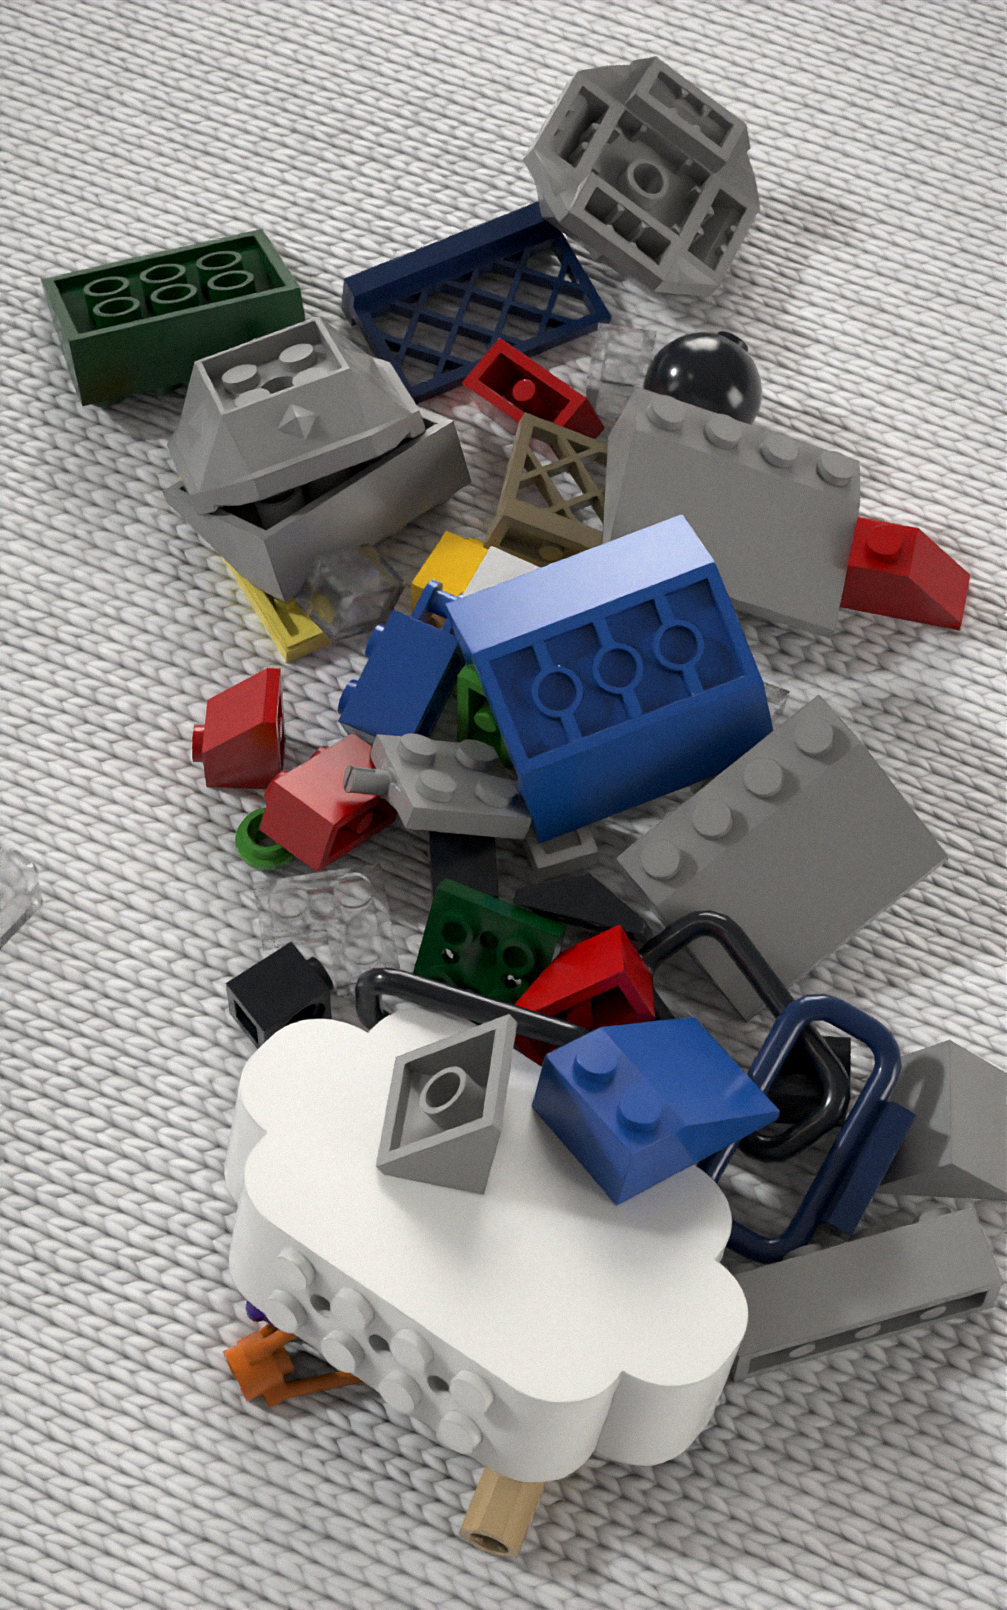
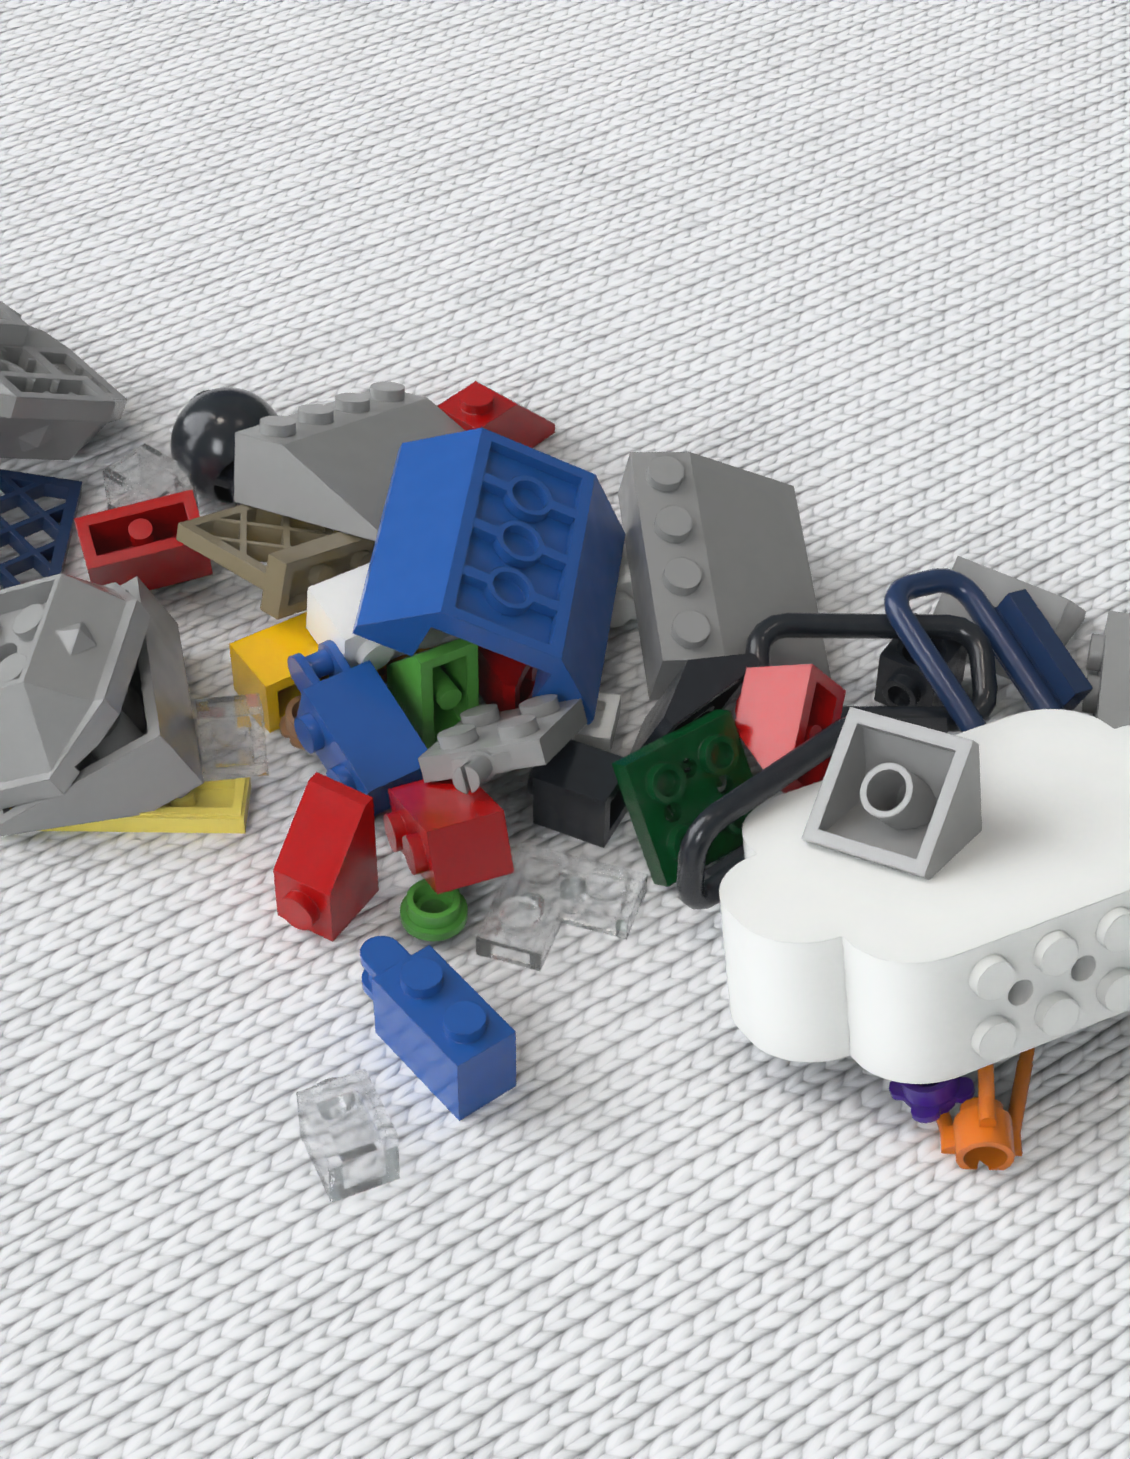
camera: 60 degrees left, 15 degrees down
black brick [226,942,334,1049] -> none
blue slope [532,1017,780,1206] -> none
none -> blue brick [360,936,516,1121]

